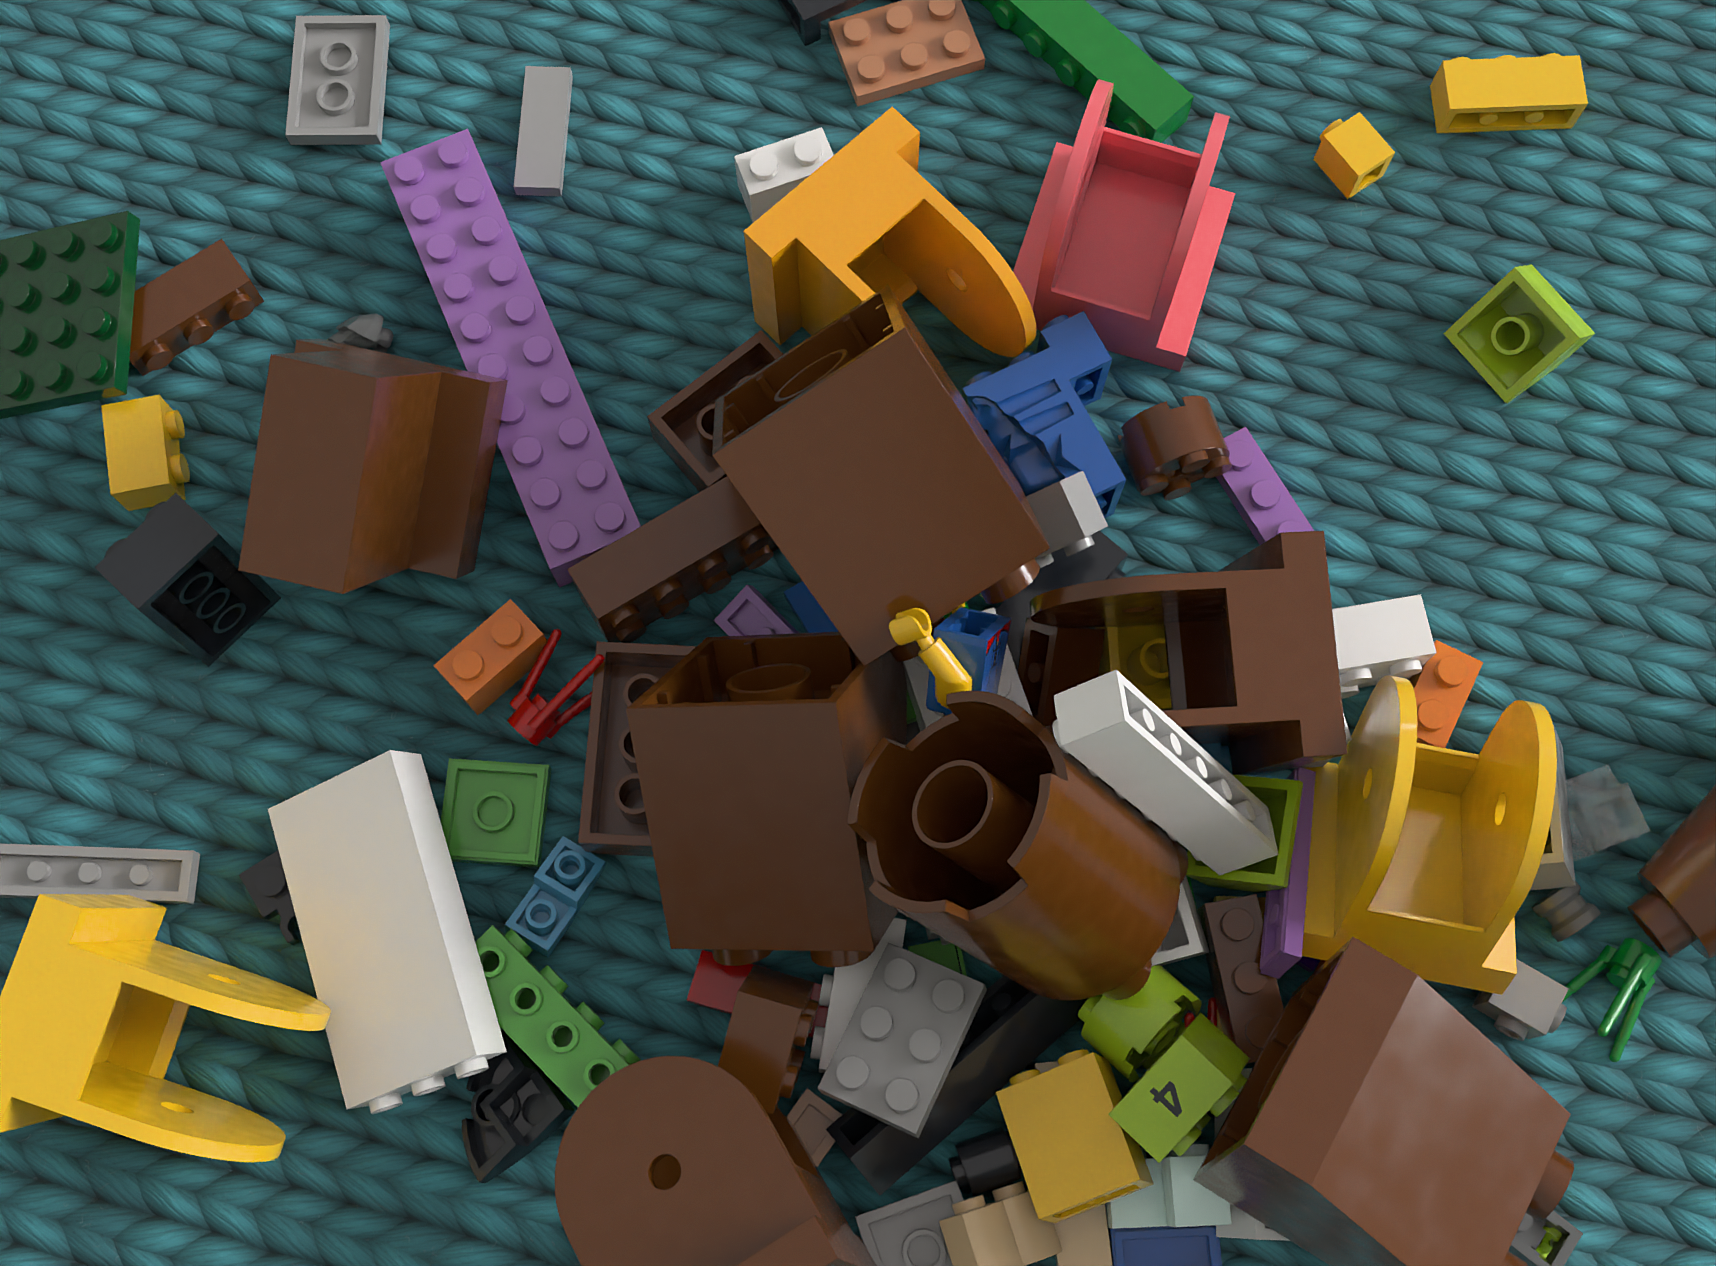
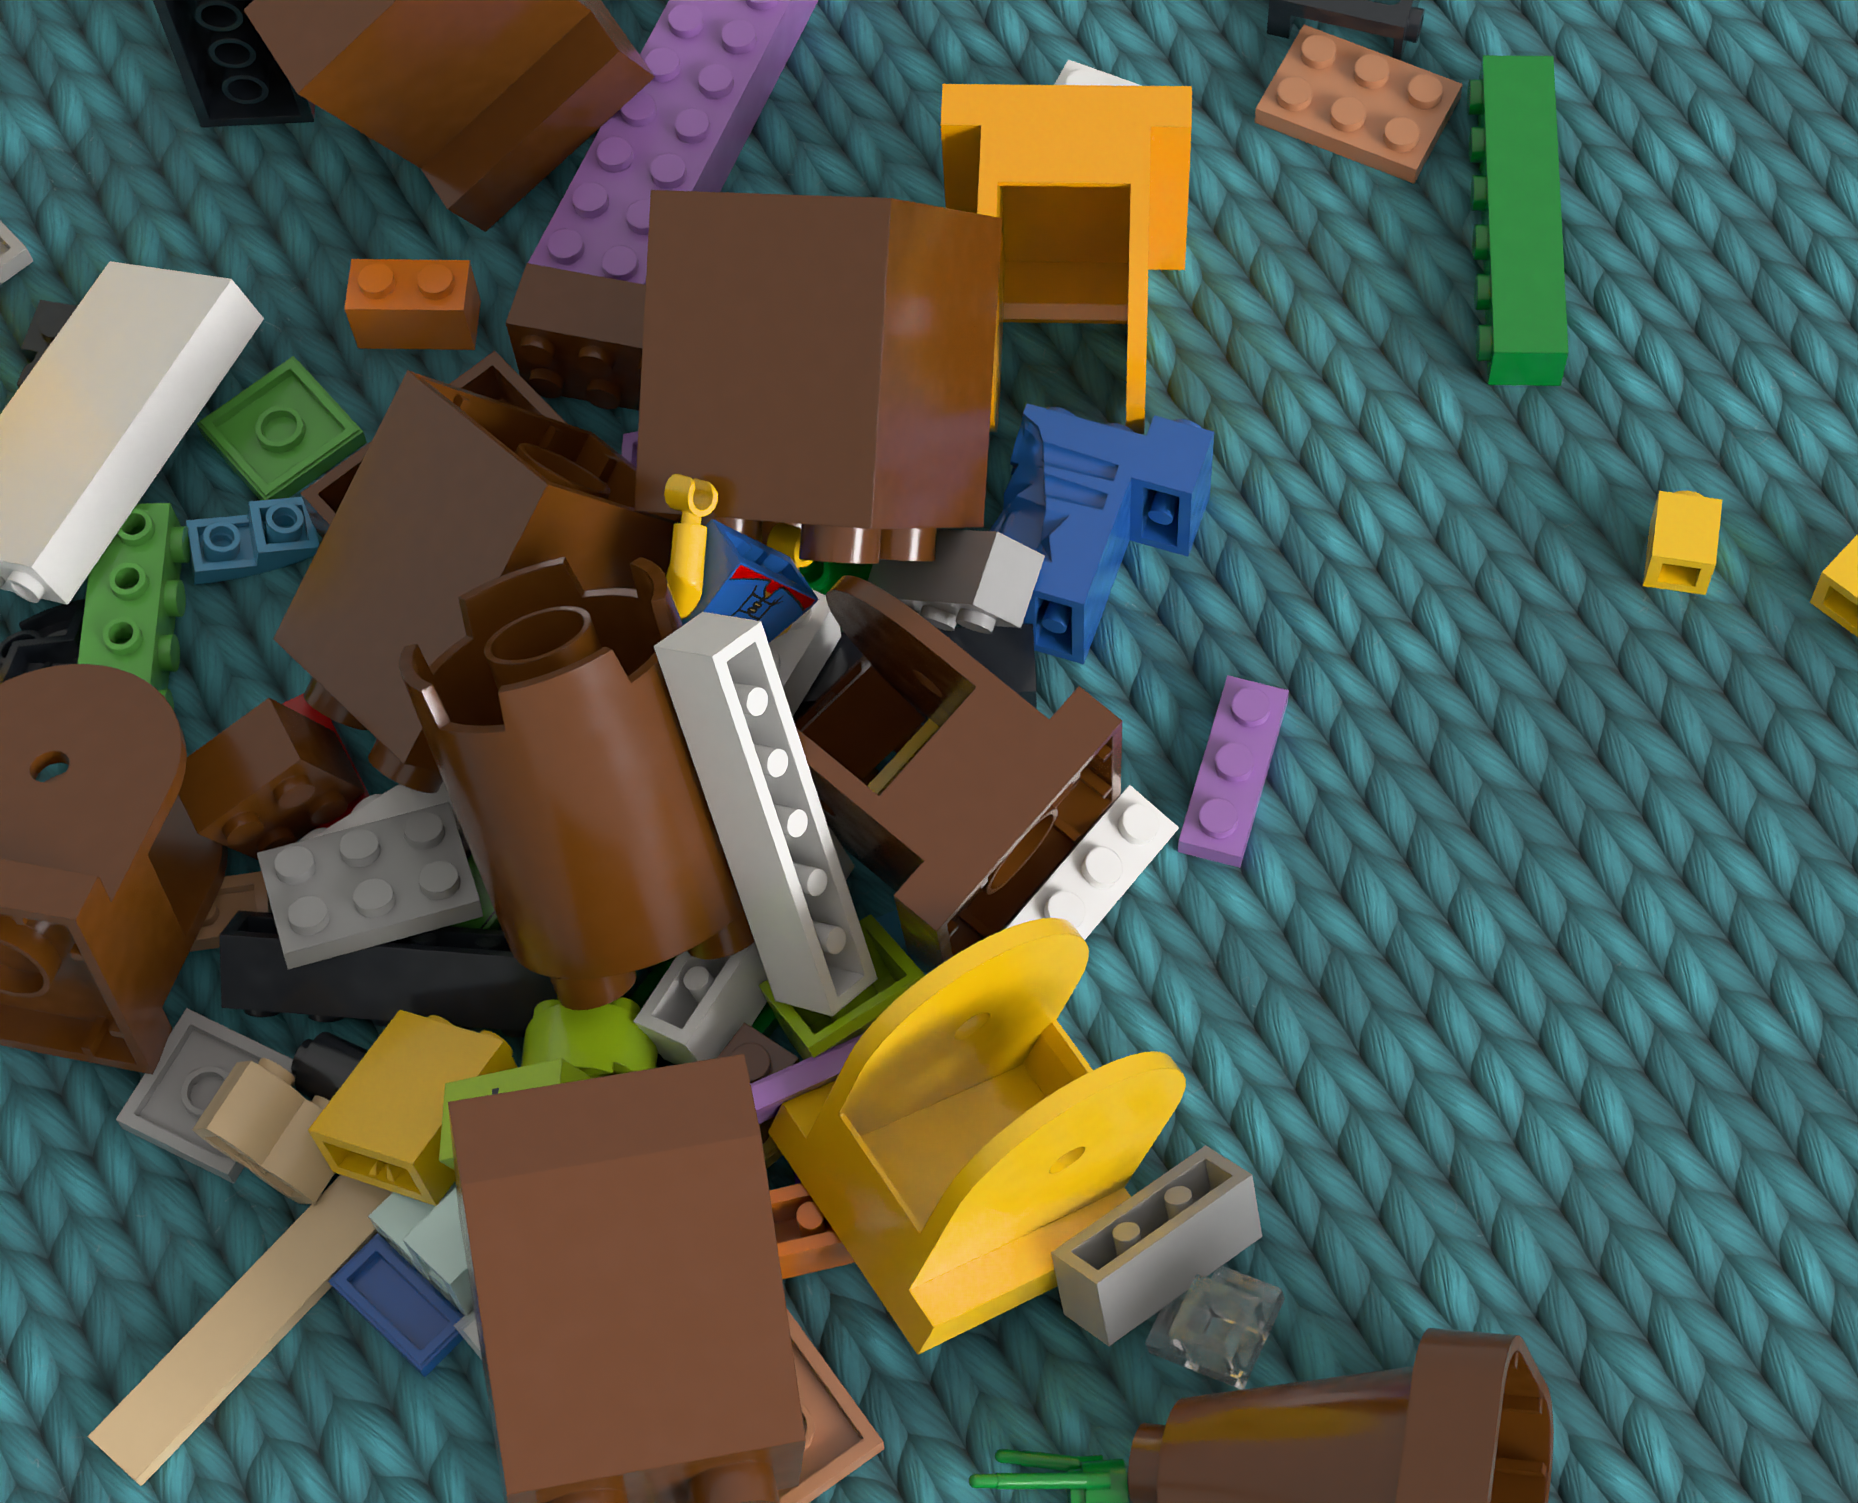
camera: 50 degrees right, 10 degrees down
red plant [507,629,605,746] -> none
coral piece [1013,79,1235,372] -> none
reddish brown brick [1117,395,1232,500] -> none
white brick [1332,594,1436,699] -> none
orange brick [1409,640,1483,748] -> none
lime slope [1443,264,1595,403] -> none
light grey brick [1472,959,1569,1041] -> none
dark grey wheel [1531,880,1601,942] -> none

